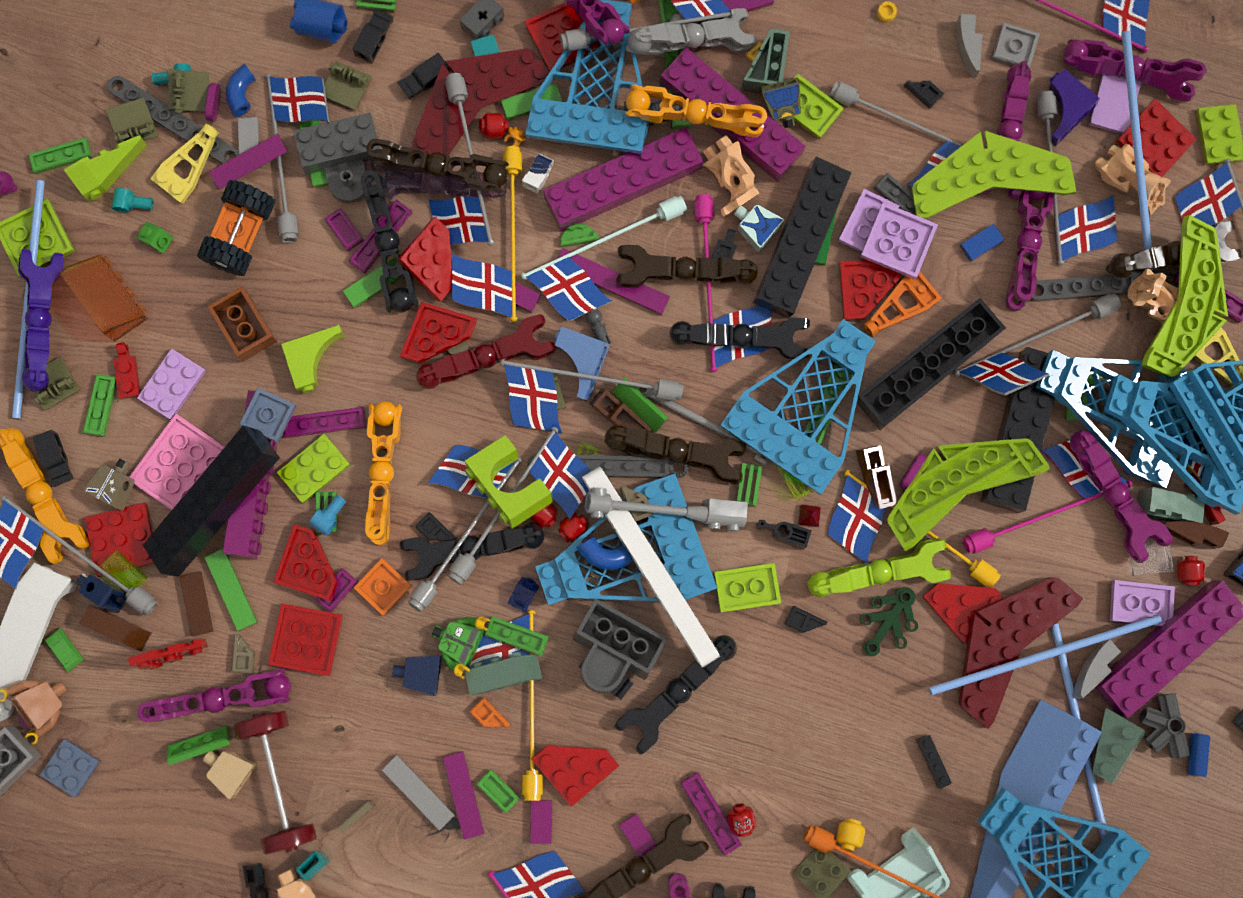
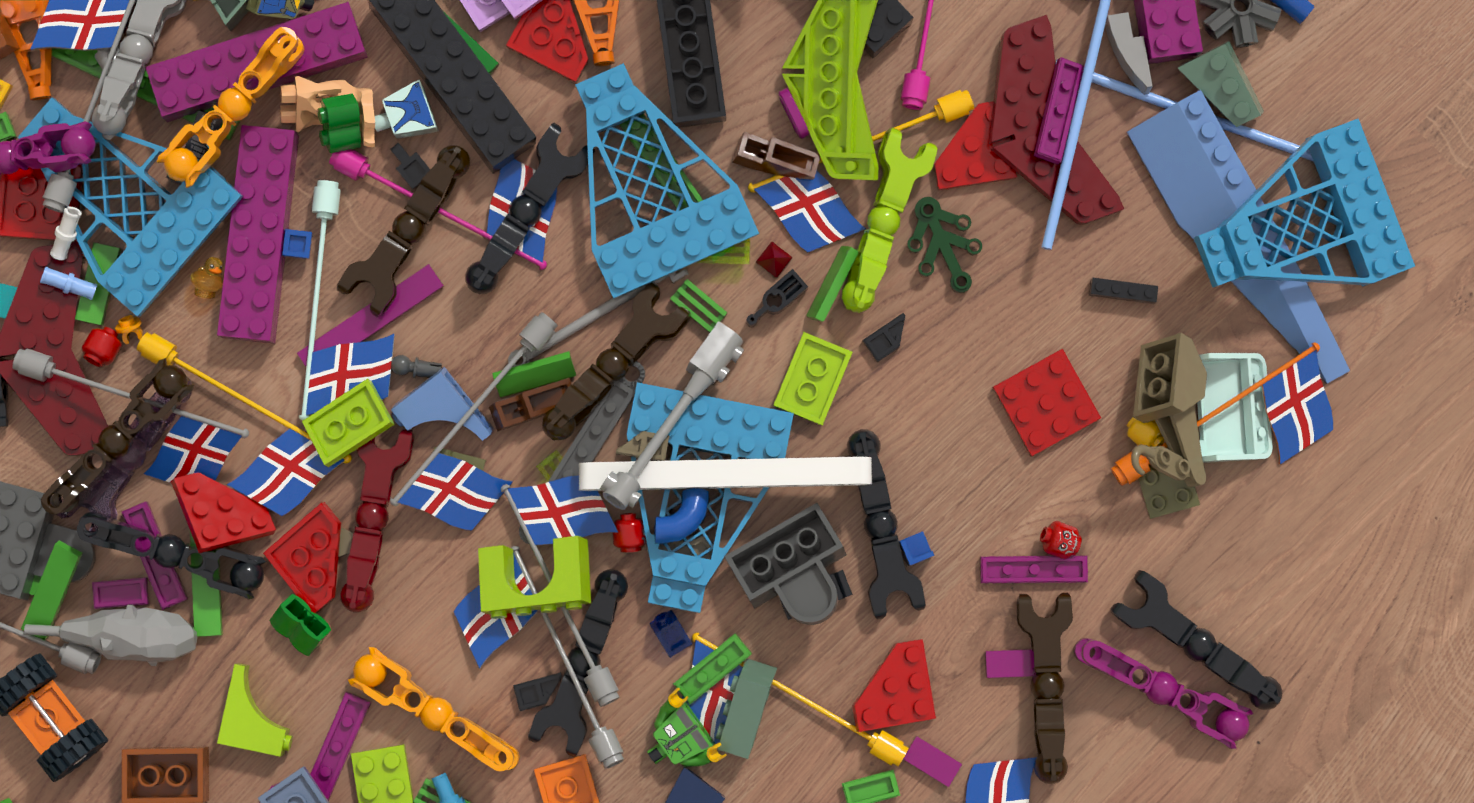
camera: 55 degrees left, 5 degrees up
orange tile [469,697,511,727] -> none
white leg [522,153,554,194] -> none
red head [530,503,558,528] -> none
bright green tile [560,224,599,248] -> none
none -> bright green tile [21,540,82,640]
none -> light grey piece [24,605,197,666]
none -> light blue pin [40,266,97,300]
none -> white pin [50,206,81,260]
none -> clear yellow animal [191,257,223,299]
none -> green brick [269,594,331,656]
none -> blue tile [282,229,313,259]
none -> lime plate [302,378,395,467]
none -> green brick [318,93,361,153]
none -> bright green tile [806,246,858,322]
none -> blue panel [899,531,935,566]
none -> red plate [992,349,1101,456]
none -> magenta tile [1034,57,1084,164]
none -> dark tan slope [1131,333,1207,487]

